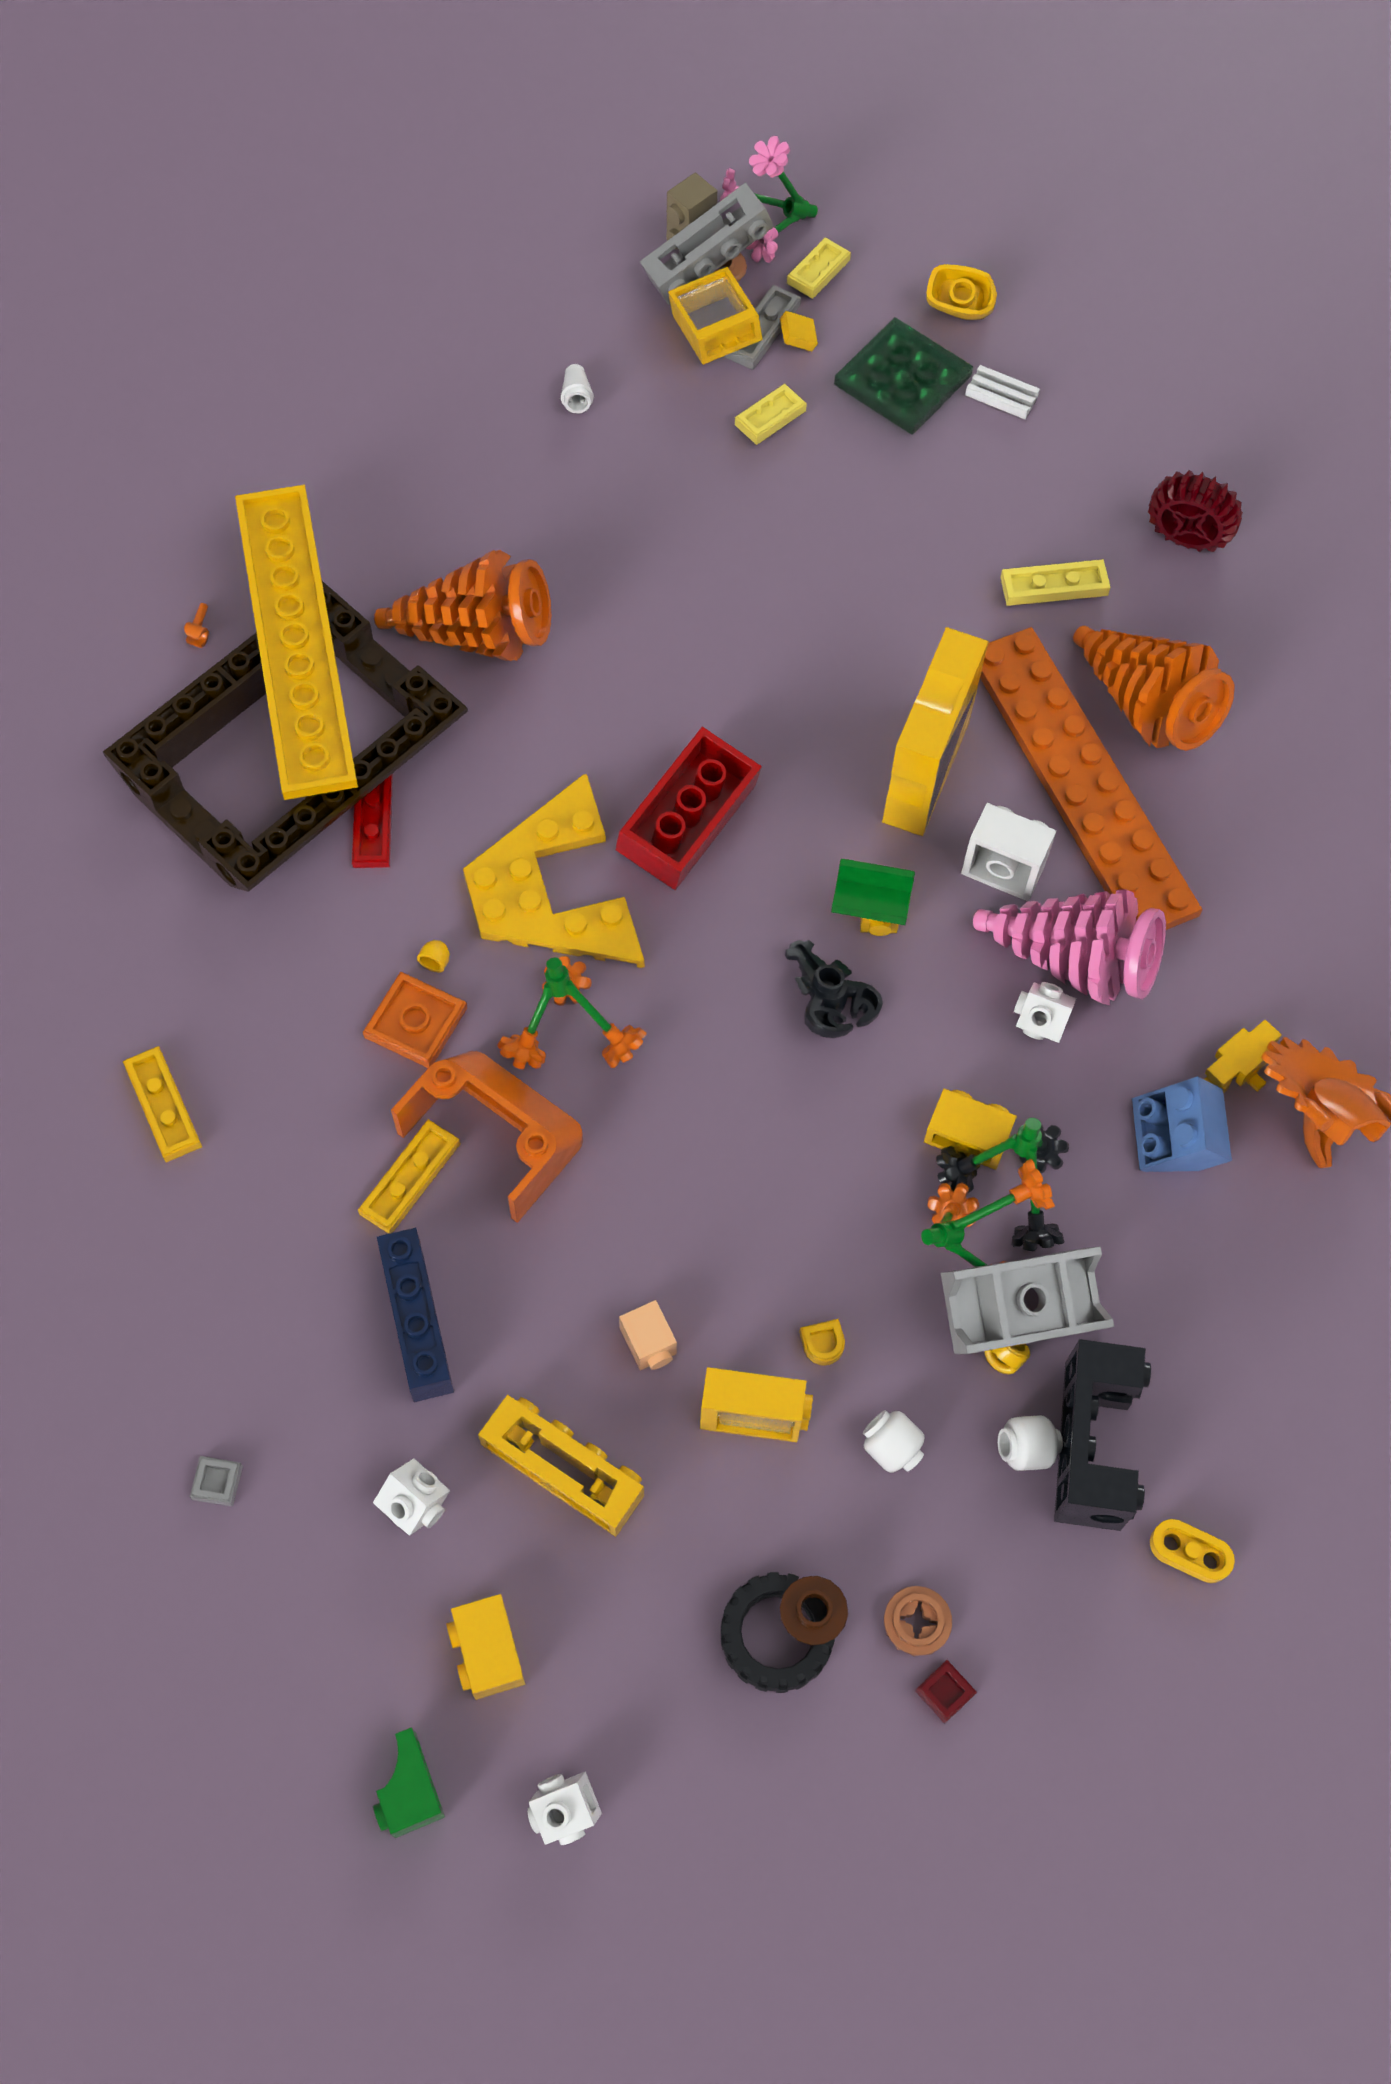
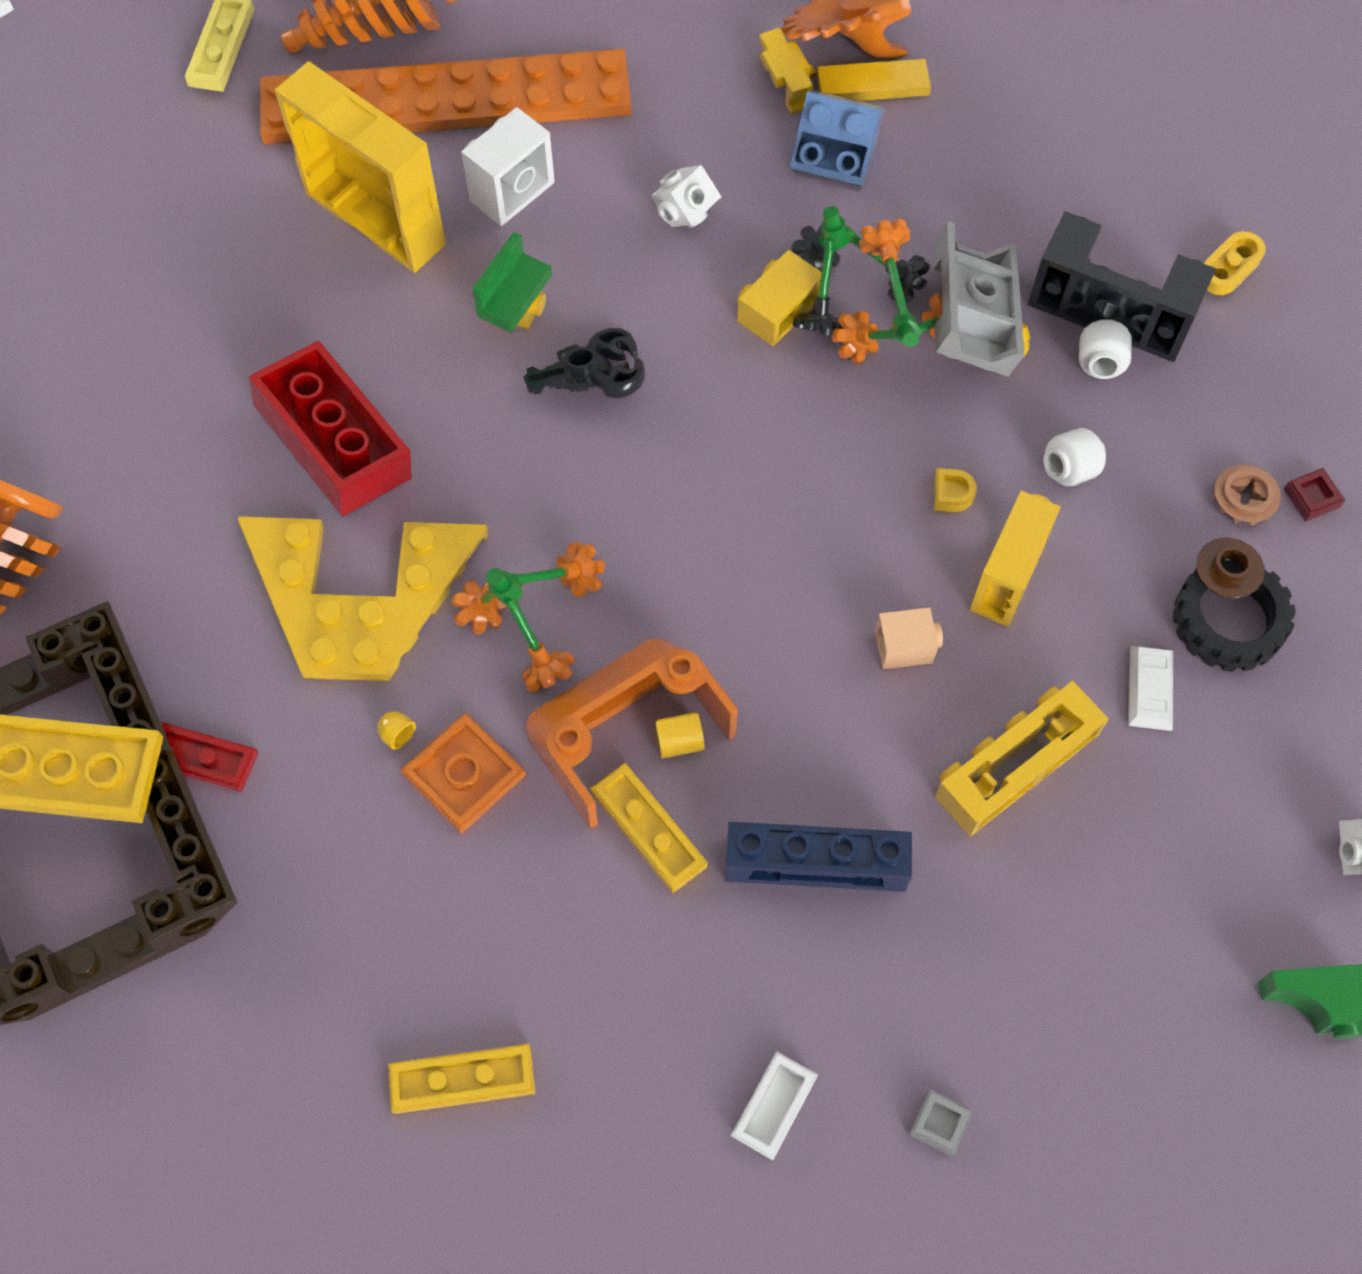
camera: 70 degrees left, 0 degrees up
white brick [373,1458,450,1536] -> none
yellow brick [446,1594,525,1700] -> none
bright pink plant [973,889,1166,1006] -> none
none -> yellow brick [655,712,705,759]
none -> white tile [731,1051,818,1161]
none -> yellow tile [816,59,931,101]
none -> white tile [1128,646,1173,731]

